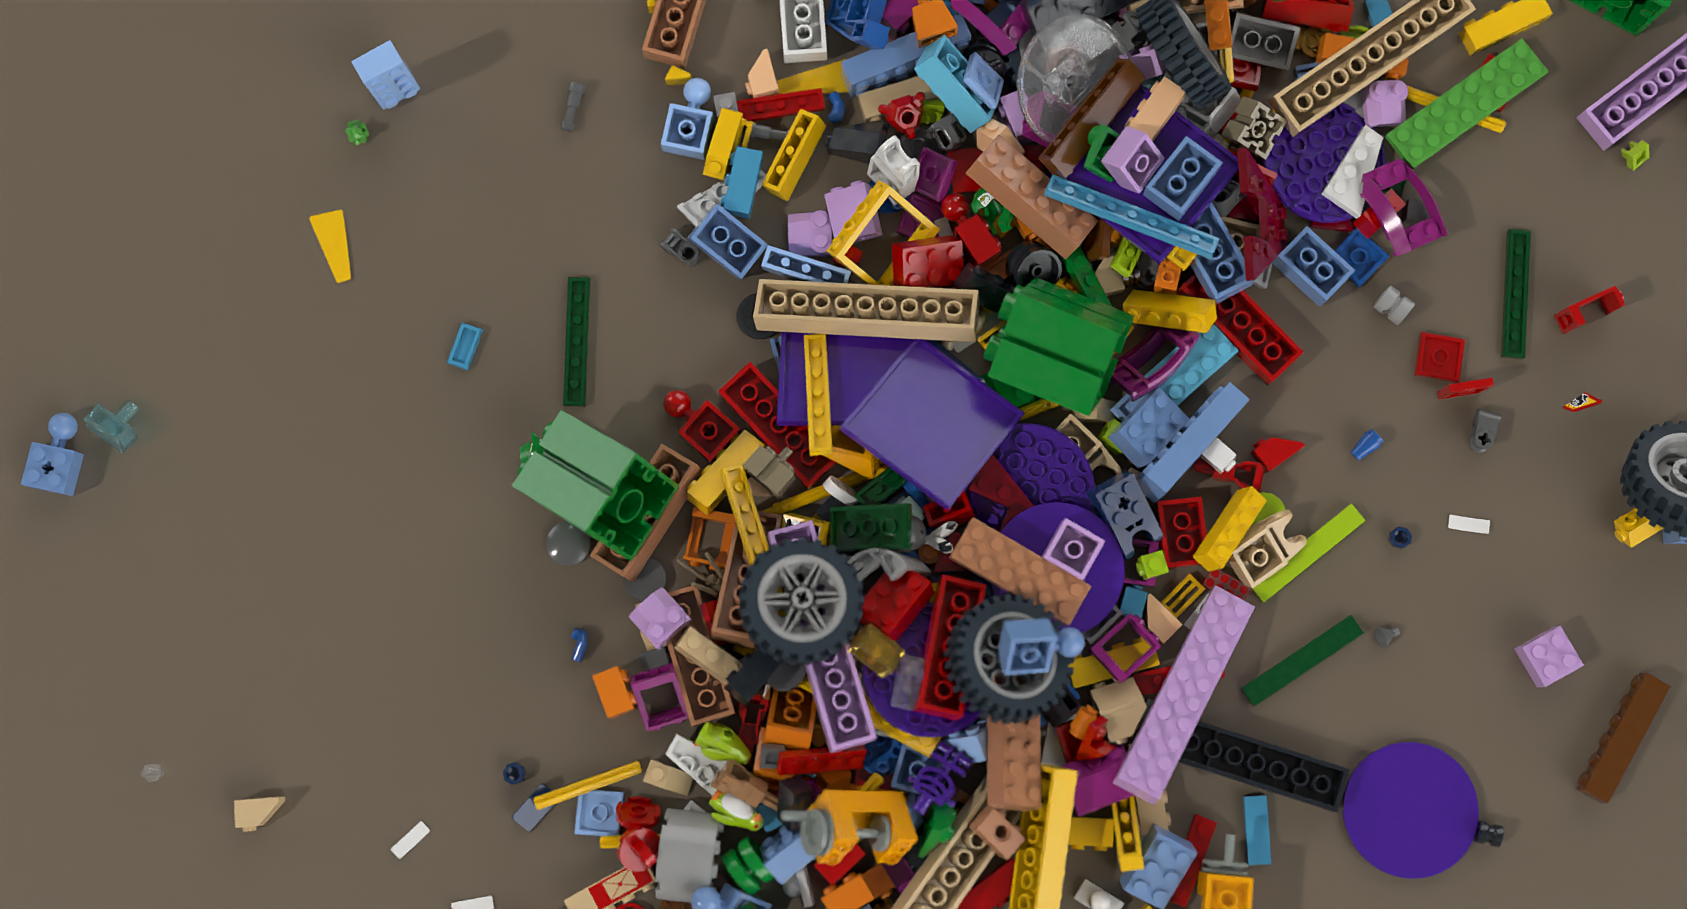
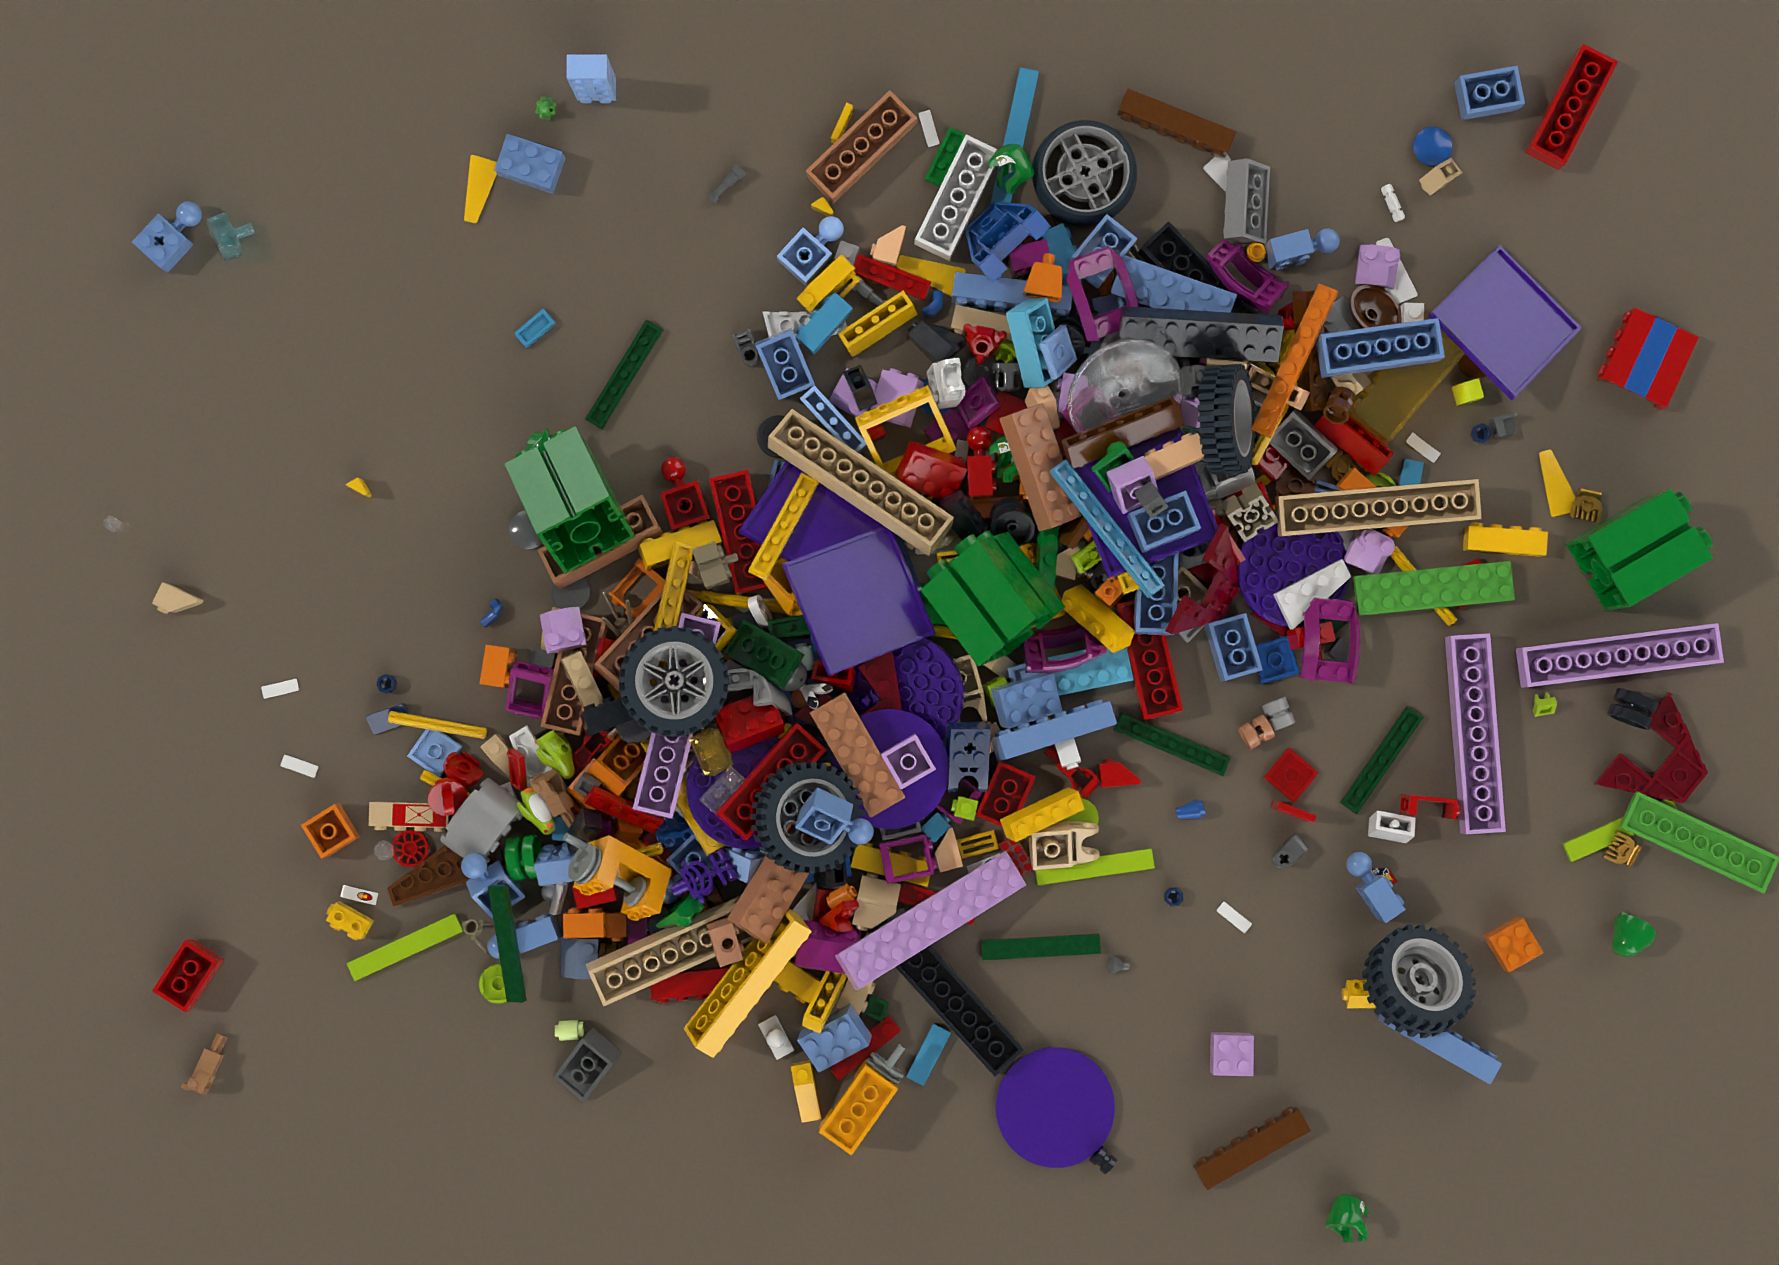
camera: 25 degrees right, 5 degrees up
none -> yellow slope [346,477,372,498]
none -> medium blue brick [494,134,566,194]
none -> red tile [507,748,528,792]
none -> black slope [843,365,878,411]
none -> dark green plate [864,995,890,1021]
none -> dark green tile [1114,712,1231,776]
none -> dark grey panel [1135,481,1168,518]
none -> nougat wheel [1238,714,1275,750]
none -> reddish brown tile [1275,468,1315,496]
none -> medium blue brick [1346,852,1405,923]
none -> white brick [1368,811,1415,843]
none -> lavender brick [1445,633,1506,834]

